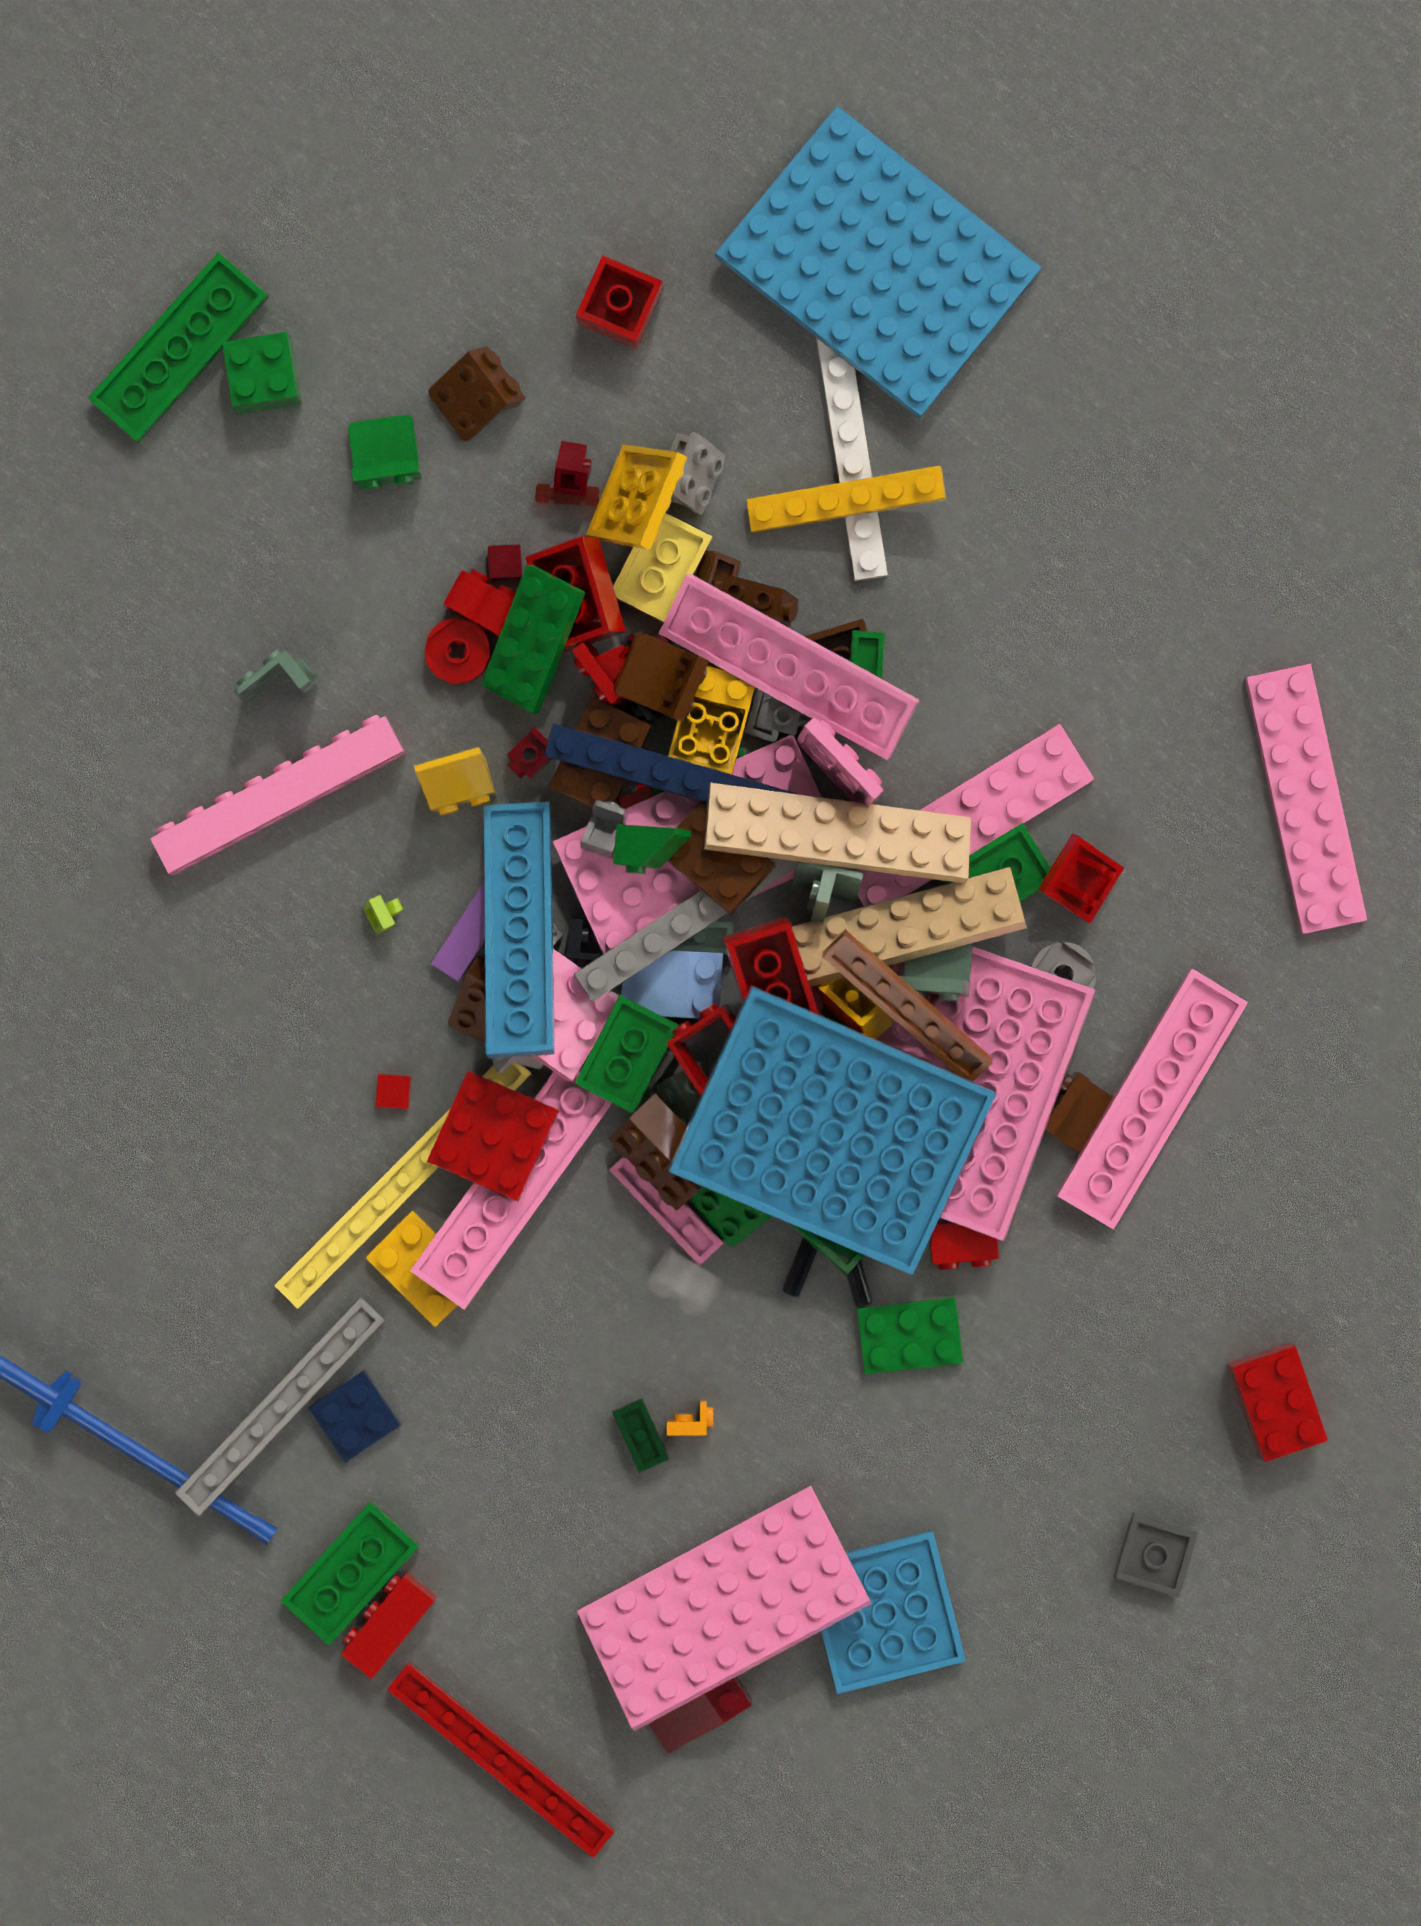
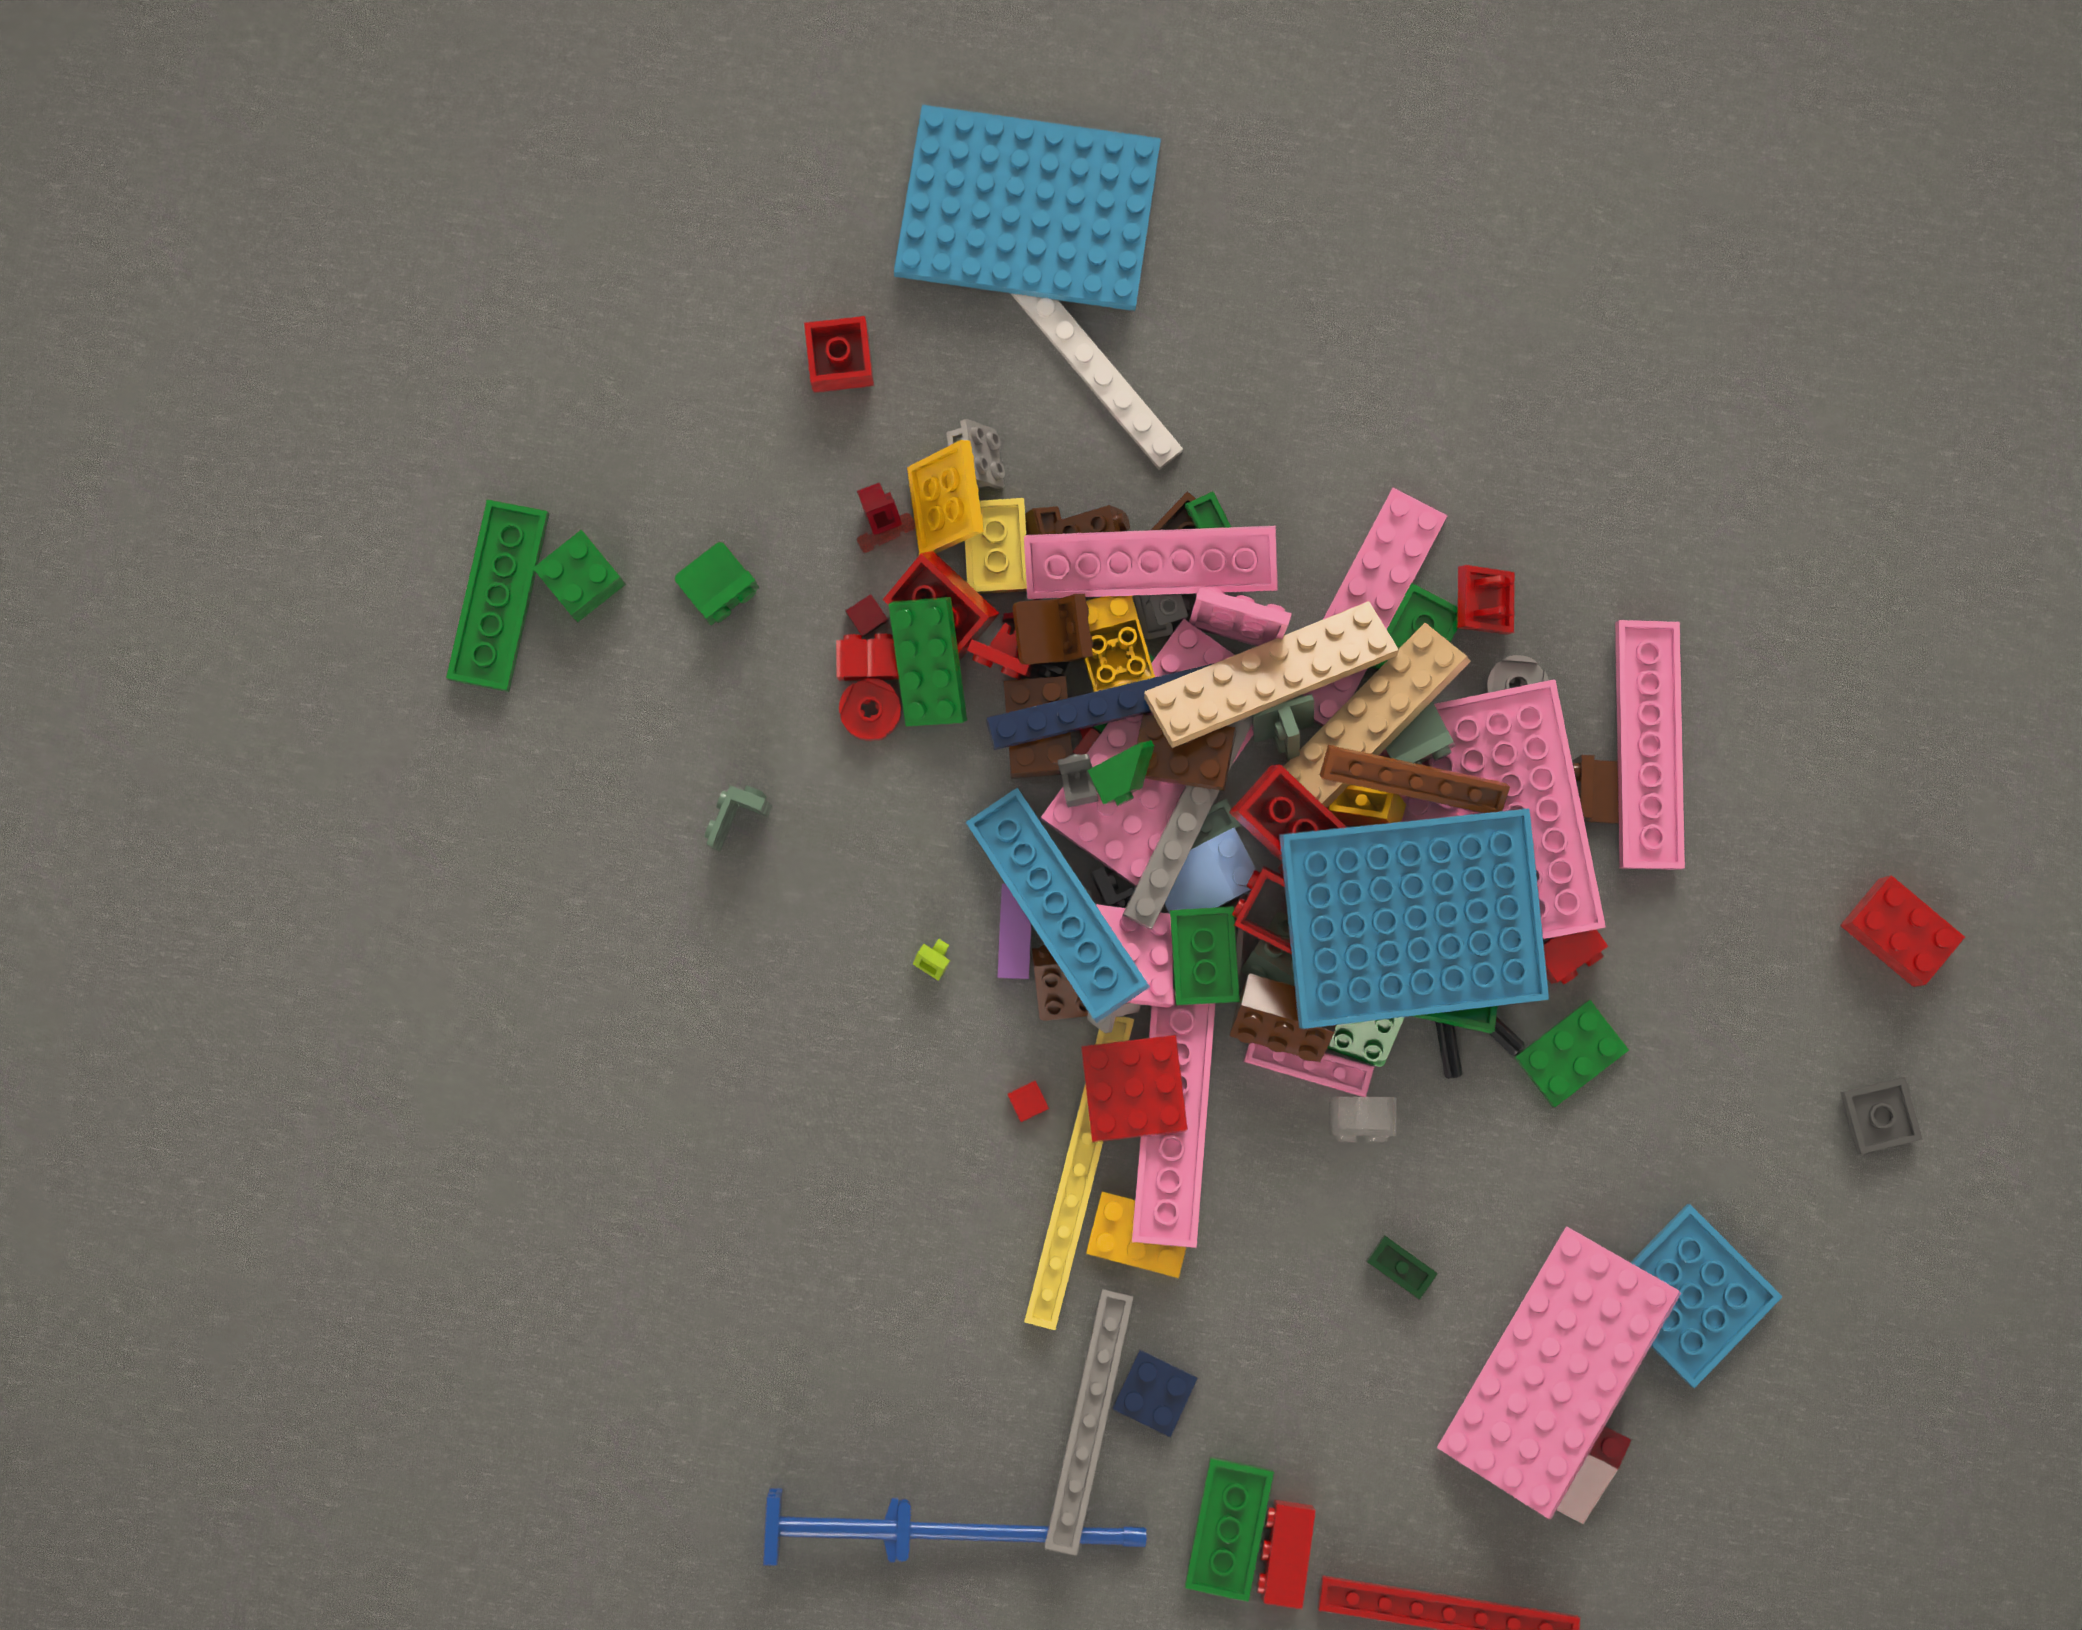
camera: 30 degrees left, 5 degrees down
bright pink brick [150,715,406,876] -> none
yellow slope [414,747,496,816] -> none
reddish brown bracket [428,346,526,441] -> none
dark red brick [507,726,552,780] -> none
light orange bracket [667,1400,713,1436] -> none
yellow plate [747,466,947,533] -> none
bright pink plate [1245,664,1367,934] -> none

